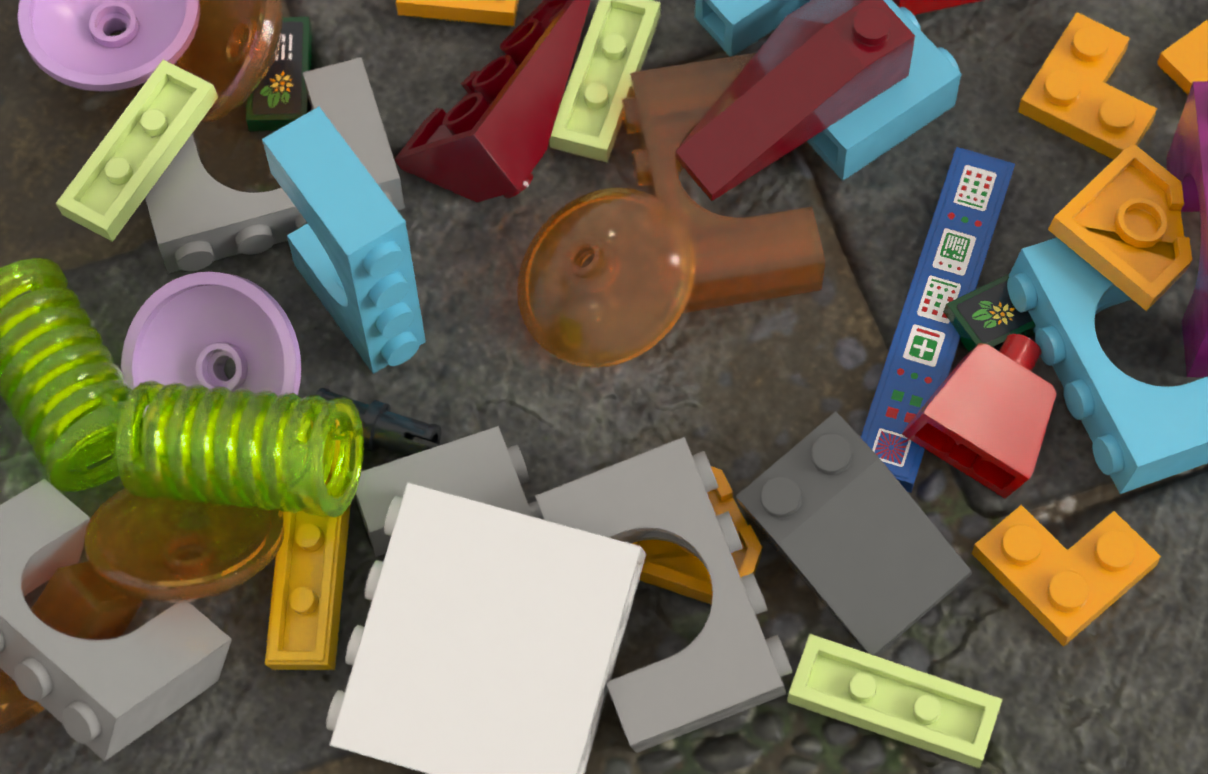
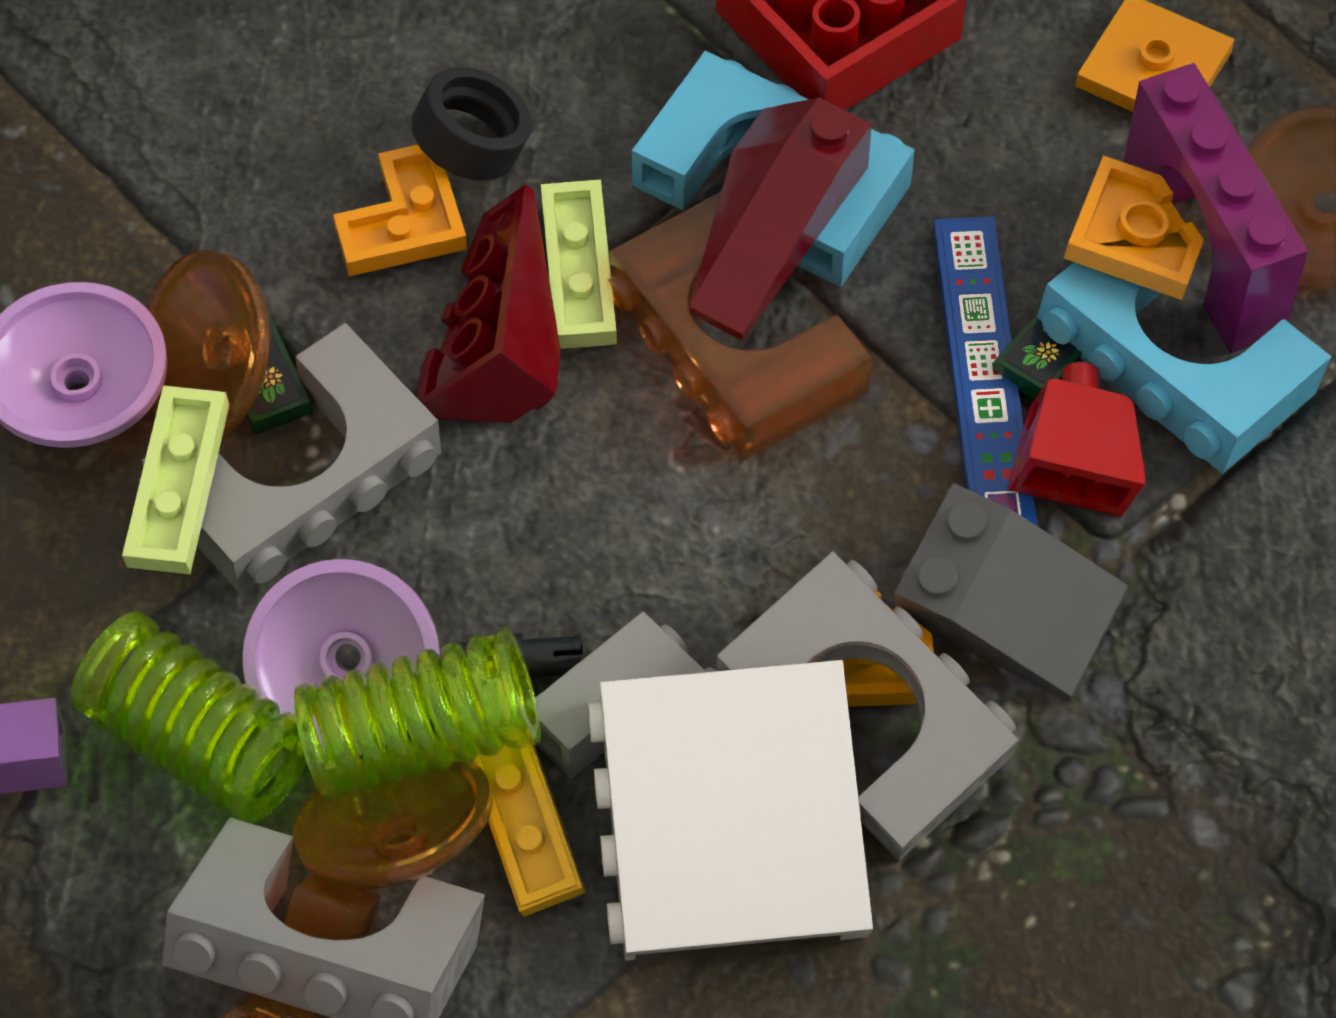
camera: 25 degrees left, 5 degrees down
medium azure arch [262,106,426,374] -> none
clear orange dish [517,188,695,368] -> none
yellowish green plate [787,634,1003,769] -> none
light orange plate [972,505,1161,647] -> none
light orange plate [1018,12,1157,160] -> none

